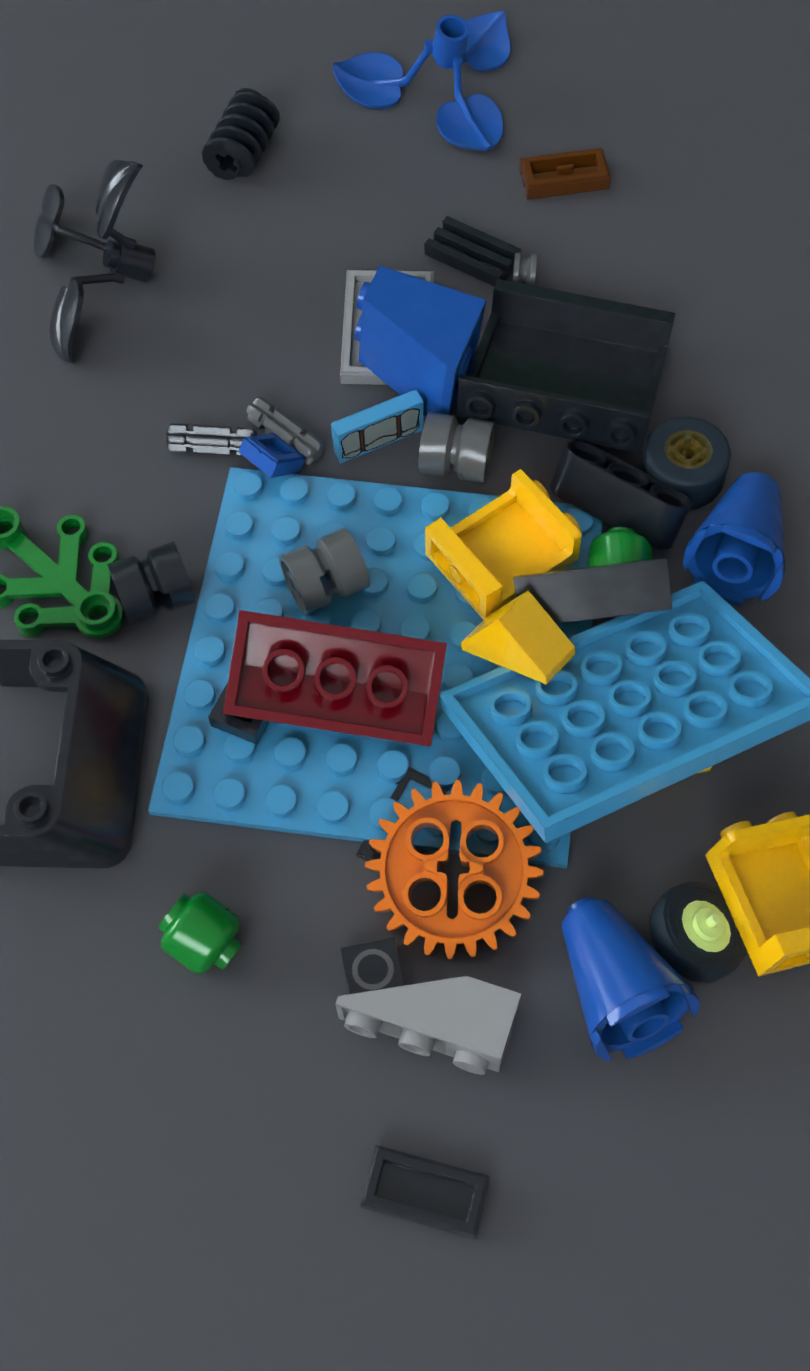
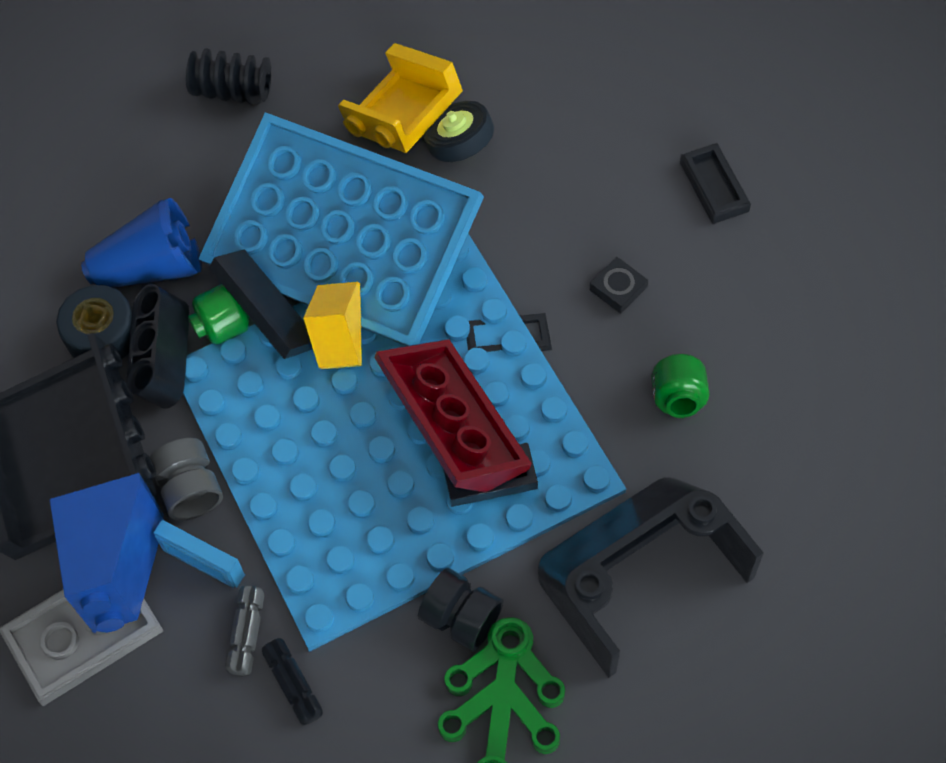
camera: 125 degrees left, 0 degrees up
blue tile [238,433,306,478] -> none
dark grey wheel [279,528,370,615] -> none
light grey slope [335,976,521,1075] -> none
orange gear [365,780,543,960] -> none
yellow panel [425,469,582,620] -> none
blue cone [561,897,700,1061] -> none

